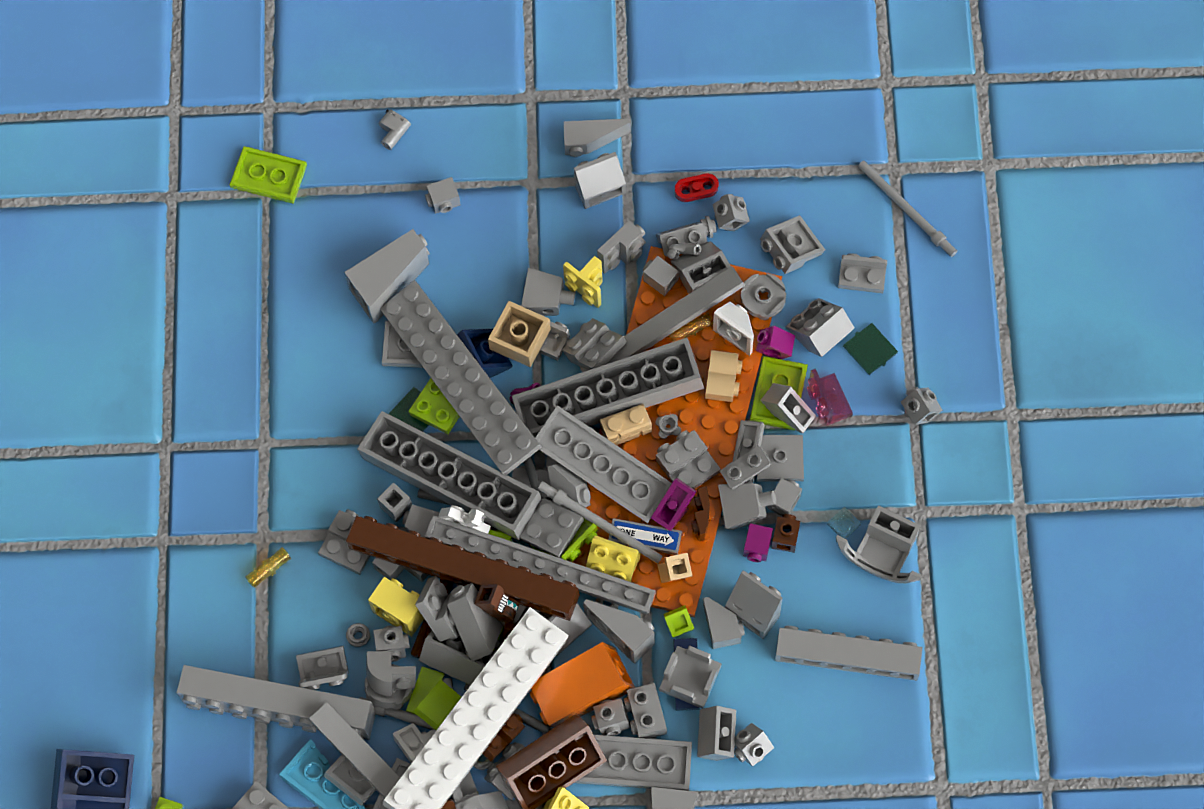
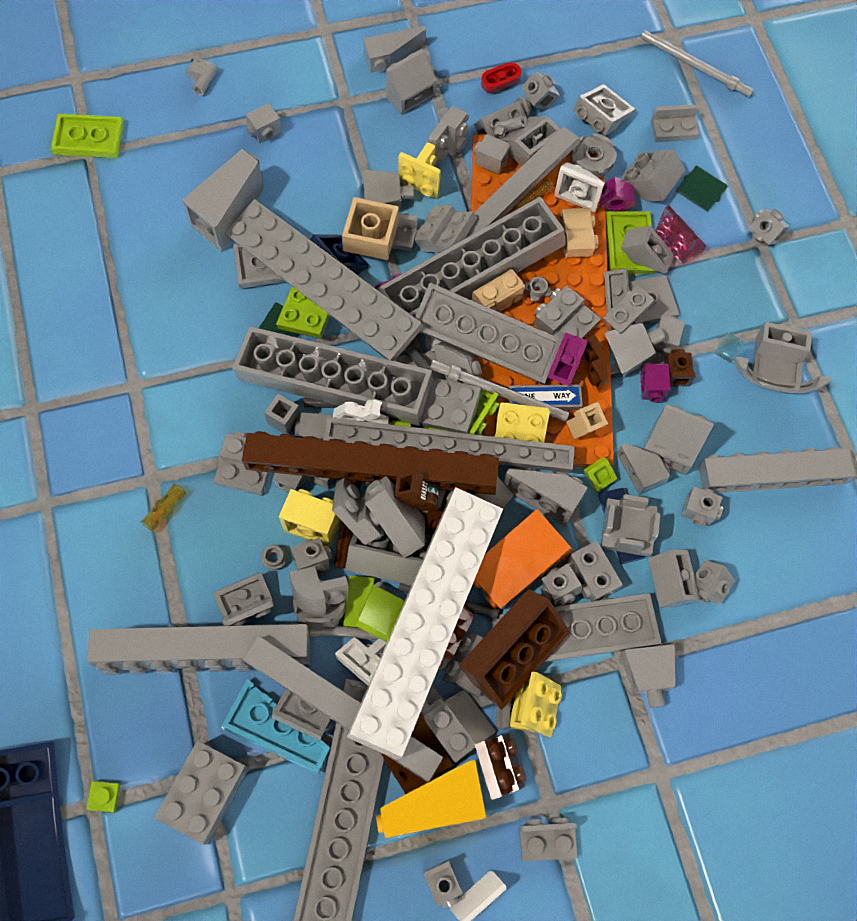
camera: 20 degrees left, 0 degrees up
none -> light grey brick [681,486,723,526]

